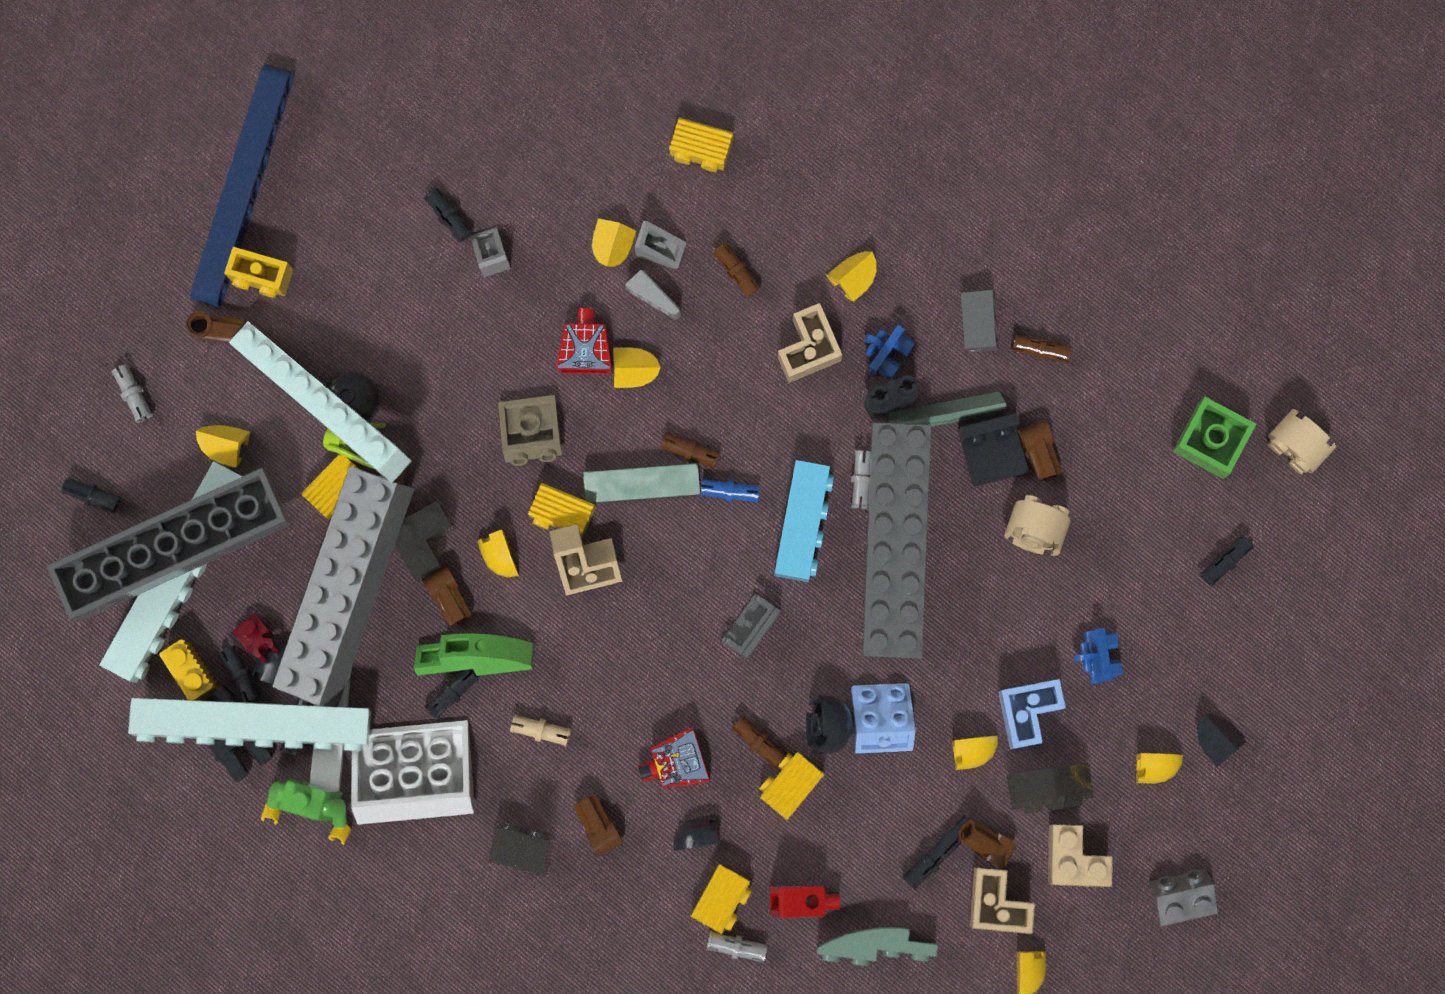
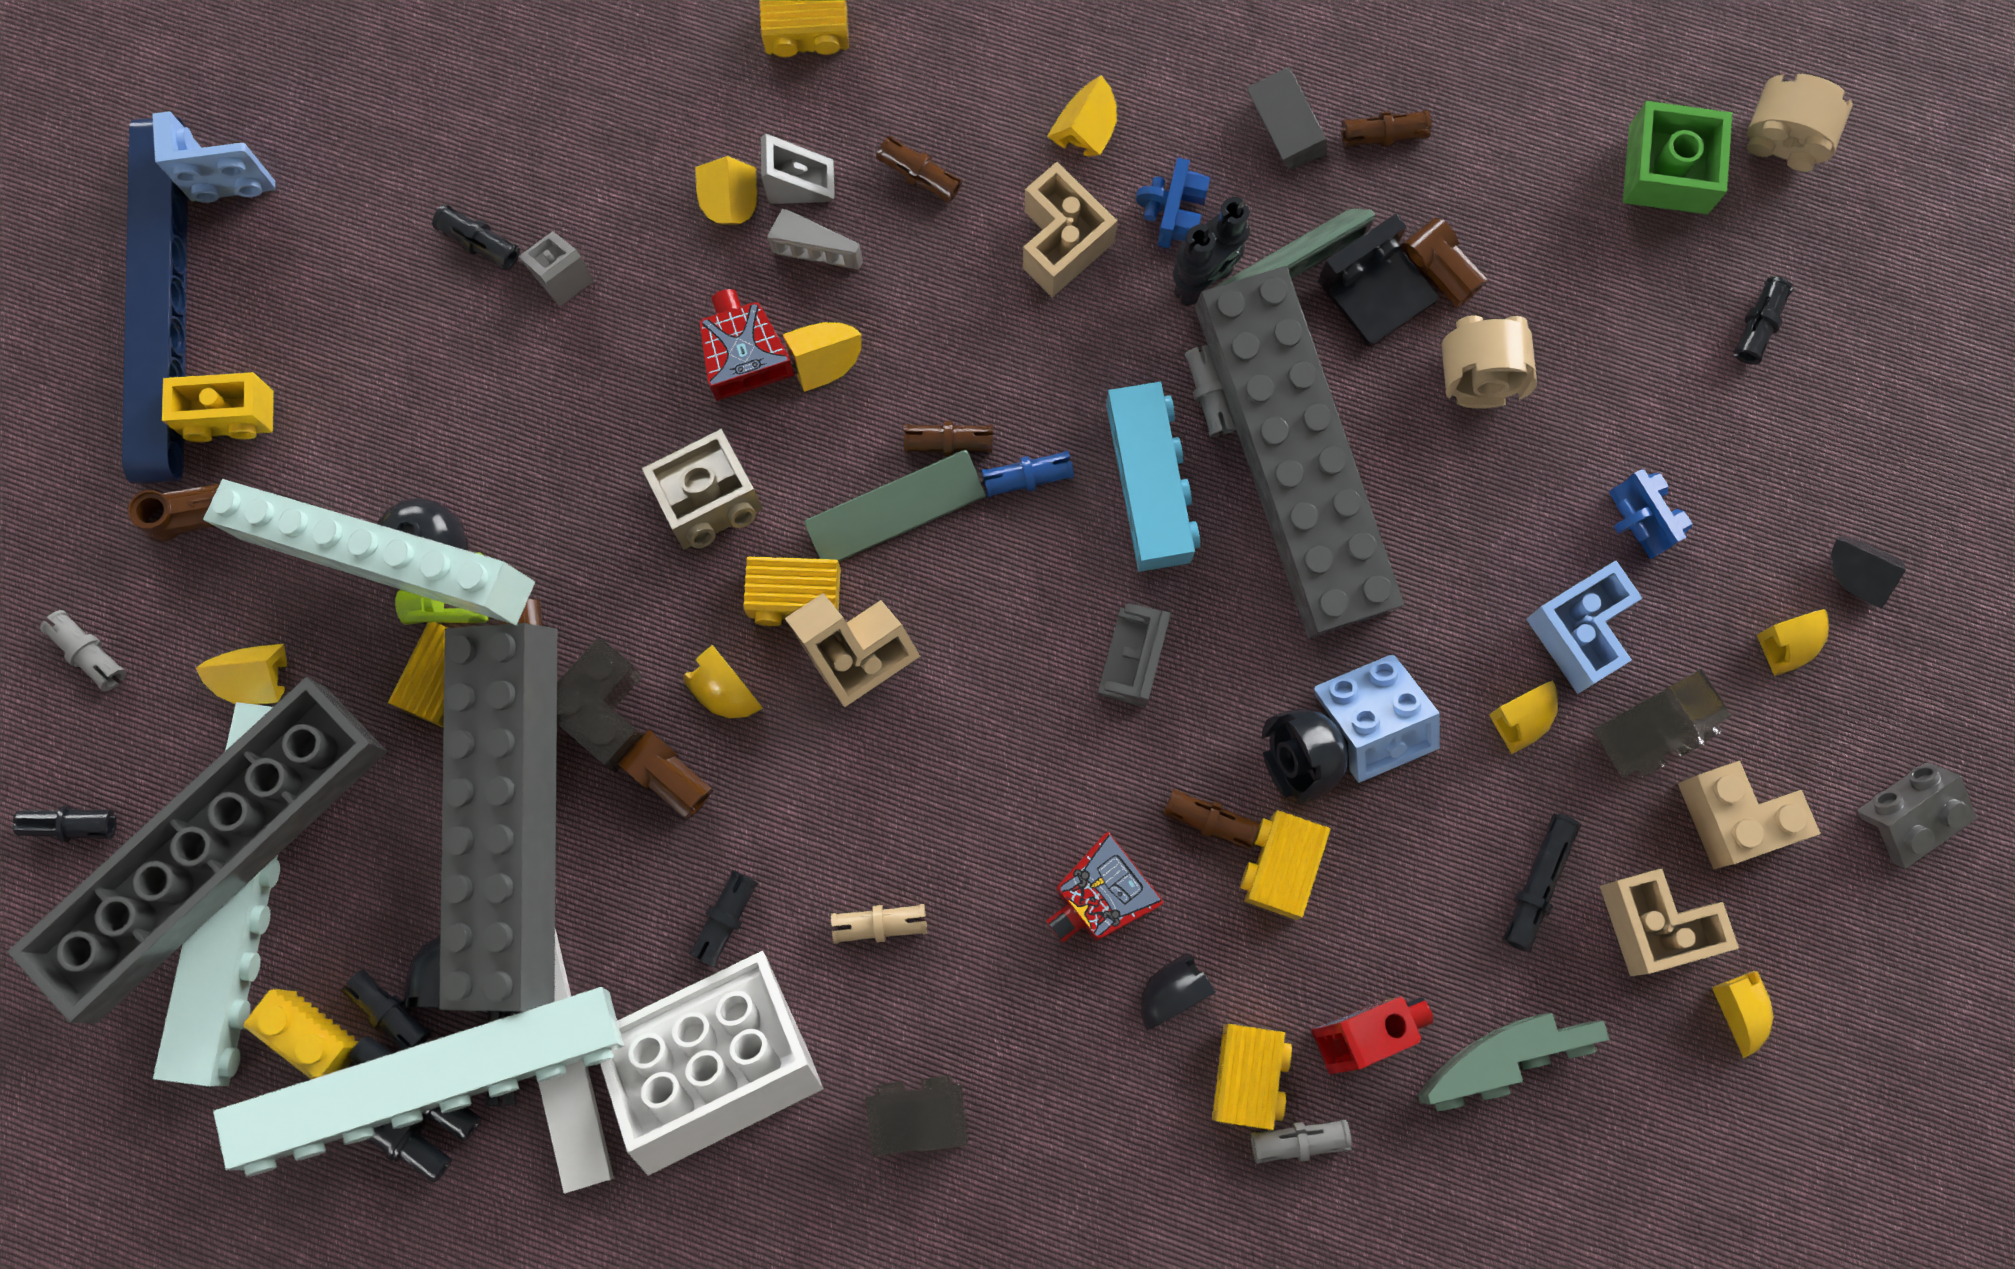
camera: 25 degrees left, 5 degrees down
dark red plate [233,612,279,663] -> none
bright green torso [261,777,351,845] -> none
bright green slope [414,634,534,676] -> none
reddish brown piece [573,794,624,857] -> none
reddish brown piece [958,819,1017,870] -> none
none -> light blue bracket [153,111,276,203]

